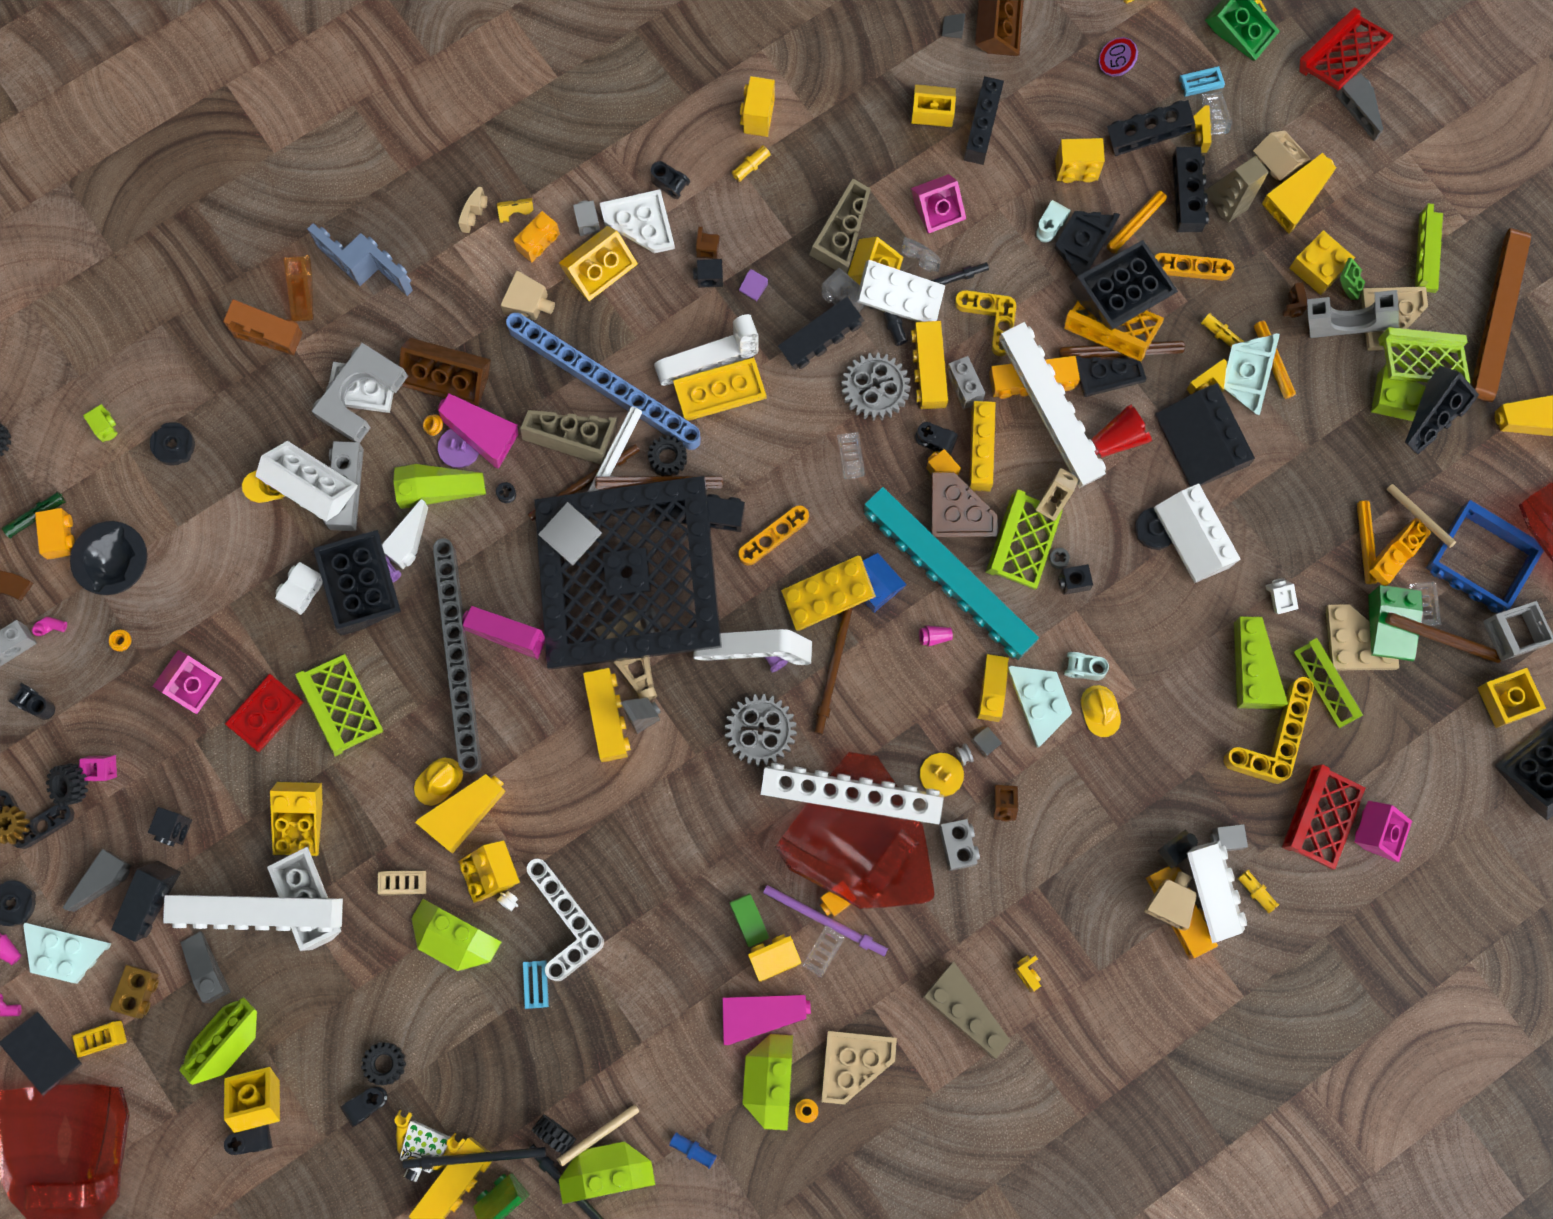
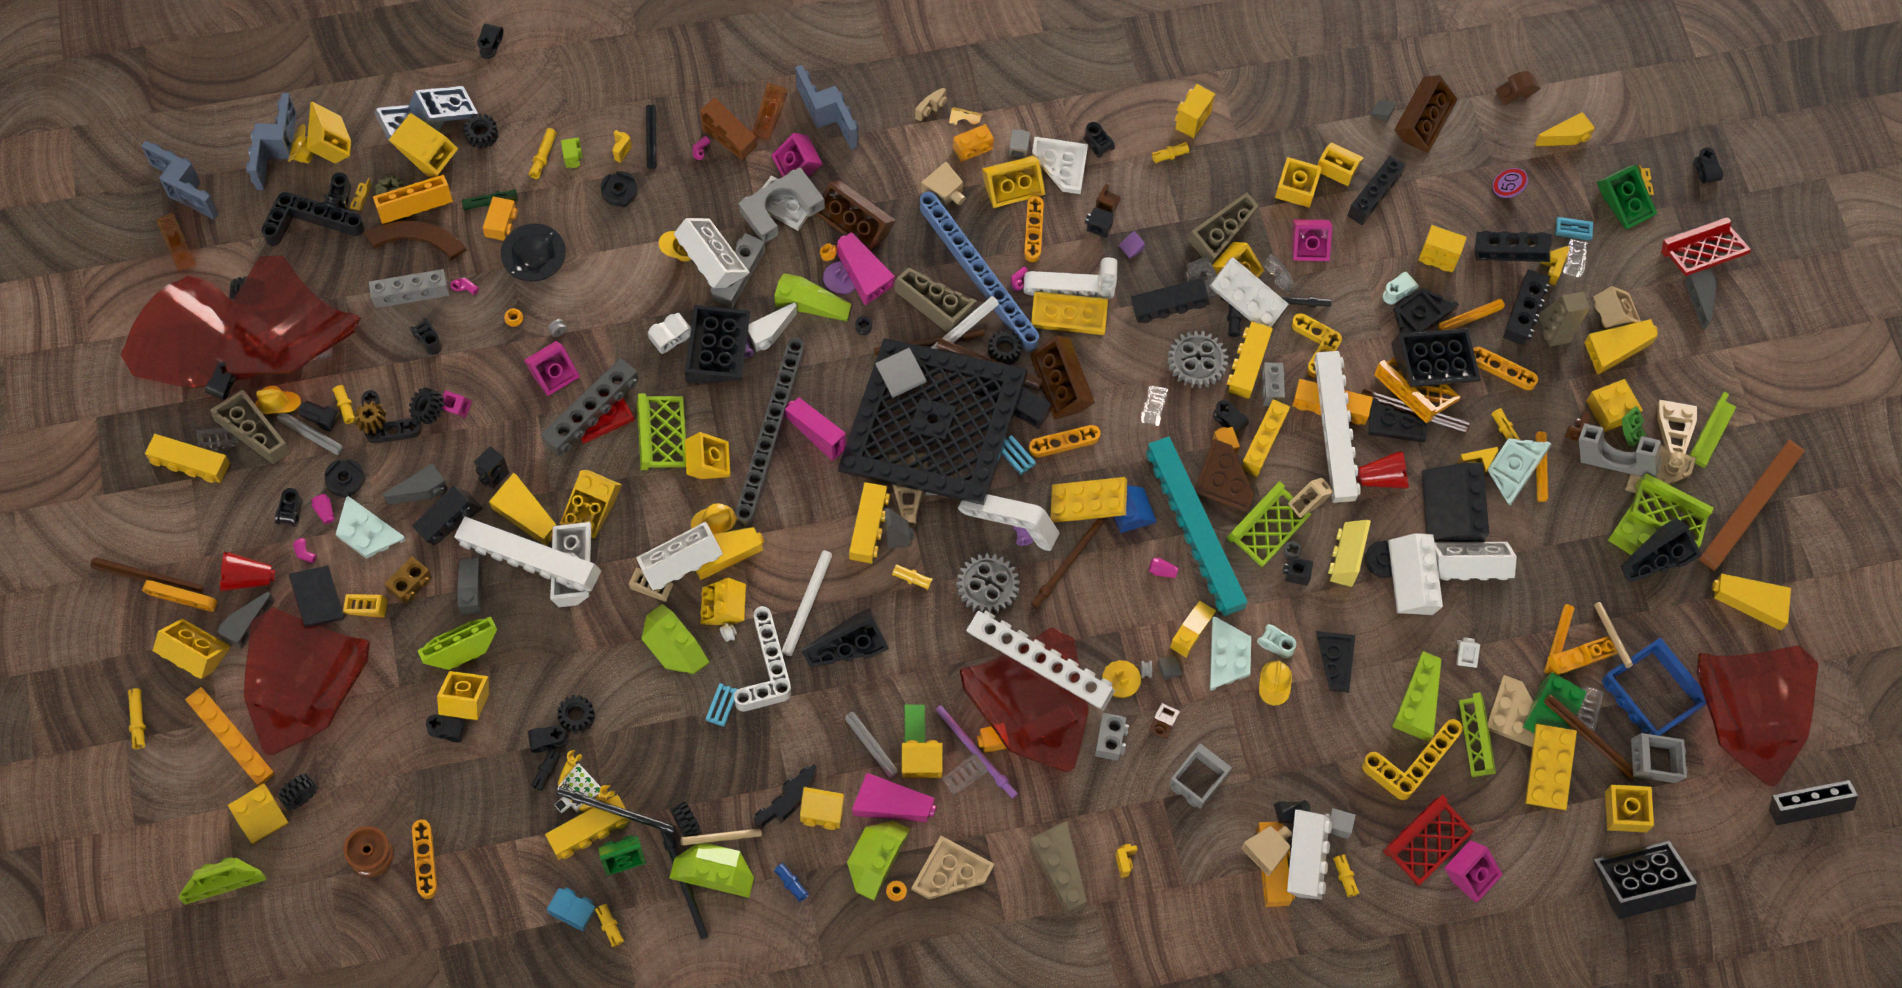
camera: 20 degrees right, 10 degrees down
none -> yellow slope [489,473,556,546]
none -> yellow pin [528,128,557,179]
none -> black pin [531,749,561,791]
none -> dark grey brick [541,358,639,456]
none -> light grey bush [548,319,567,337]
none -> yellow bracket [612,130,632,163]
none -> white slope [636,522,723,590]
none -> black axle [646,104,657,169]
none -> yellow slope [685,432,731,479]
none -> dark pink arm [692,136,710,160]
none -> black slope [754,764,817,829]
none -> dark pink slope [771,133,823,177]
none -> white axle [782,550,832,656]
none -> yellow slope [800,787,845,830]
none -> black wedge [801,608,889,667]
none -> light grey axle [845,712,898,778]
none -> yellow pin [892,564,932,590]
none -> medium azure tile [1001,435,1036,475]
none -> dark pink arm [1011,266,1029,291]
none -> light orange beam [1024,196,1044,262]
none -> reddish brown slope [1030,336,1095,419]
none -> light grey window [1169,743,1232,809]
none -> yellow brick [1275,157,1322,208]
none -> black wing [1316,631,1355,693]
none -> light yellow slope [1328,520,1371,587]
none -> white slope [1434,542,1517,581]
none -> yellow plate [1525,724,1577,810]
none -> tan plate [1657,400,1697,468]

